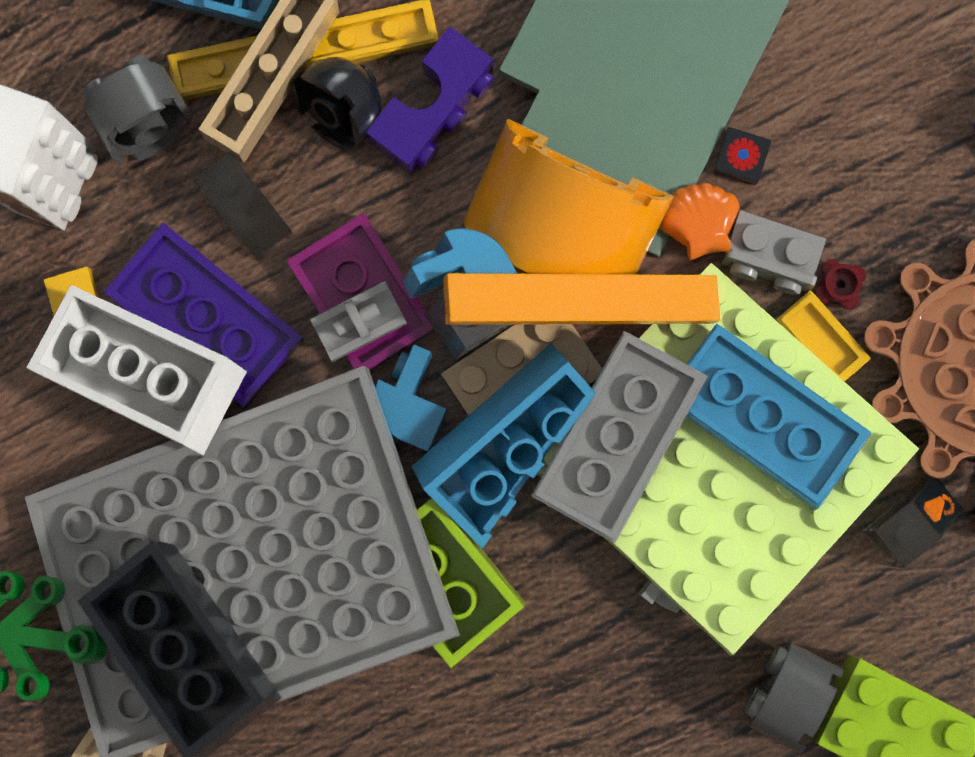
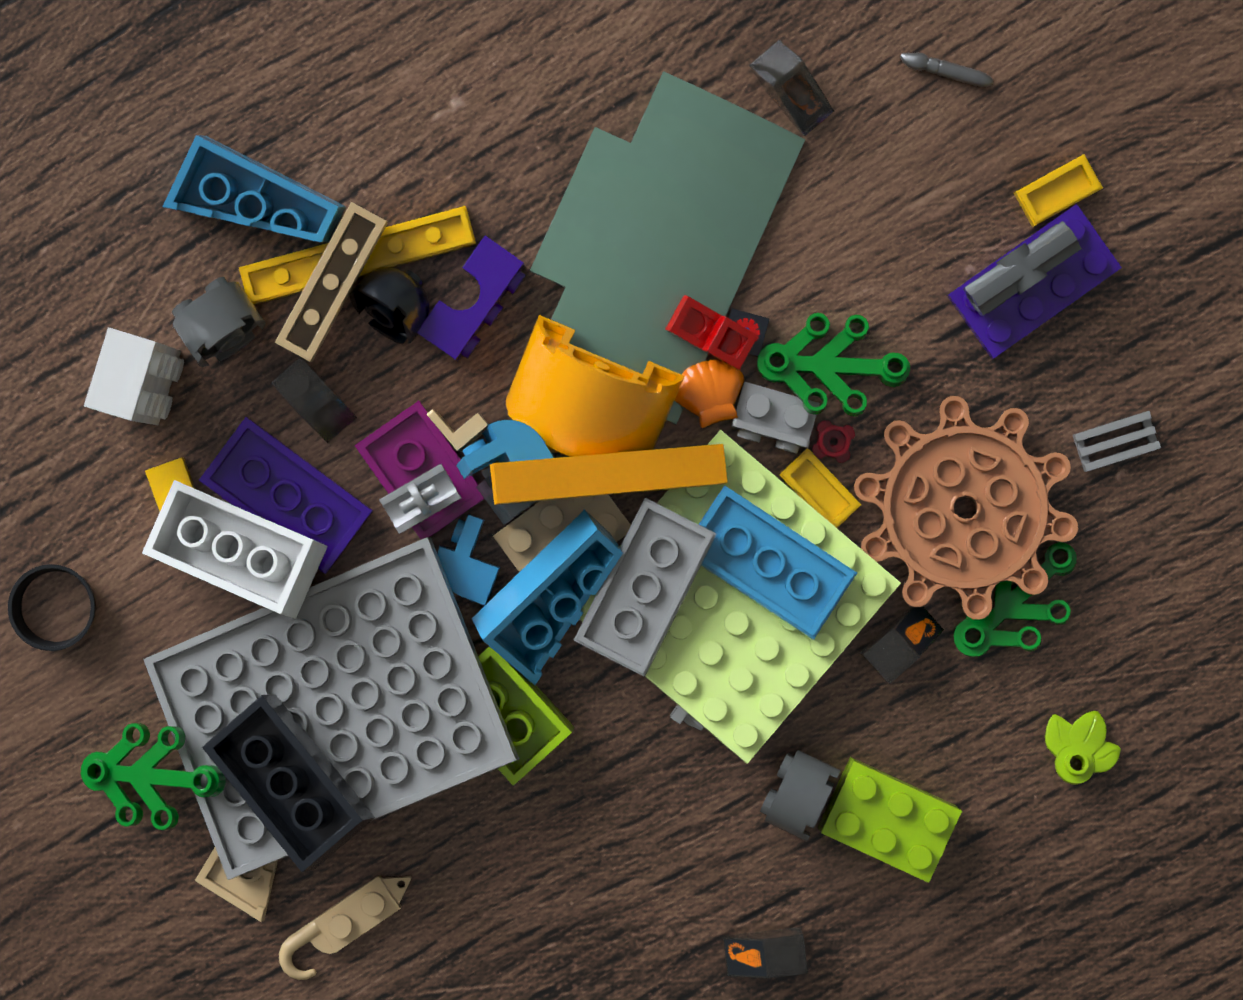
camera: 10 degrees left, 5 degrees up
none -> tan panel [427,409,489,452]
none -> red slope [665,295,758,370]
none -> green plant [757,313,910,417]

